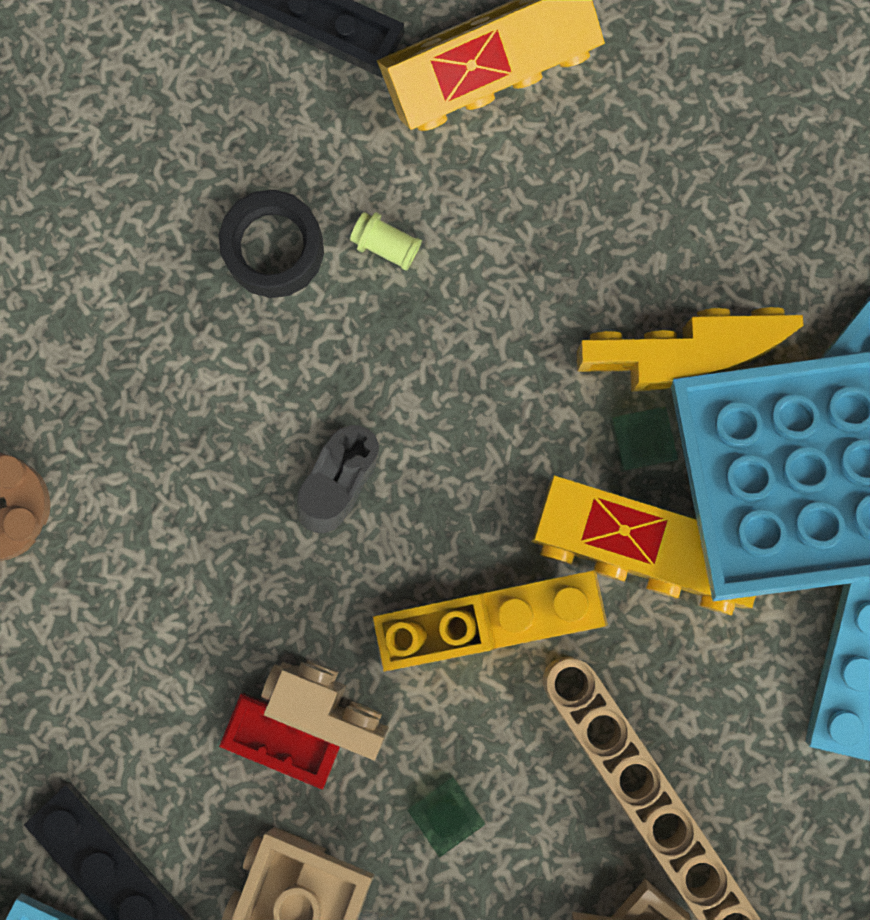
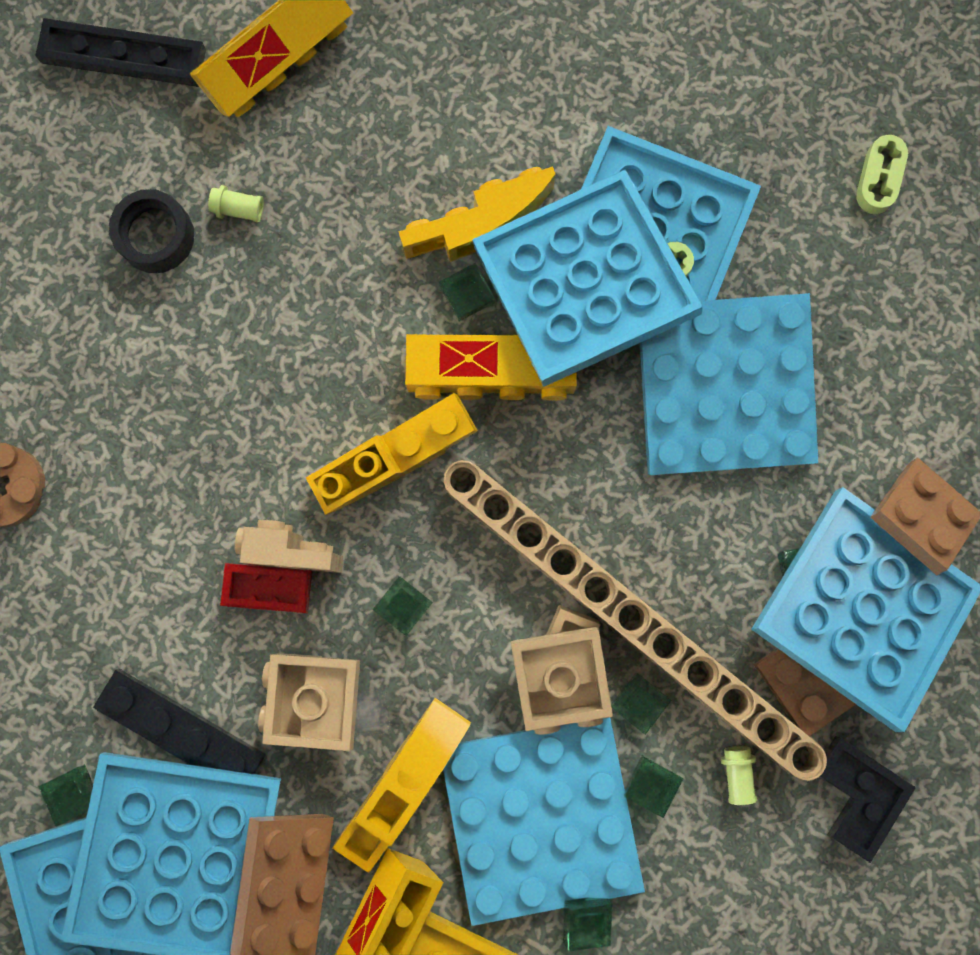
camera: 20 degrees left, 0 degrees up
dark grey piece [297,425,379,533] -> none

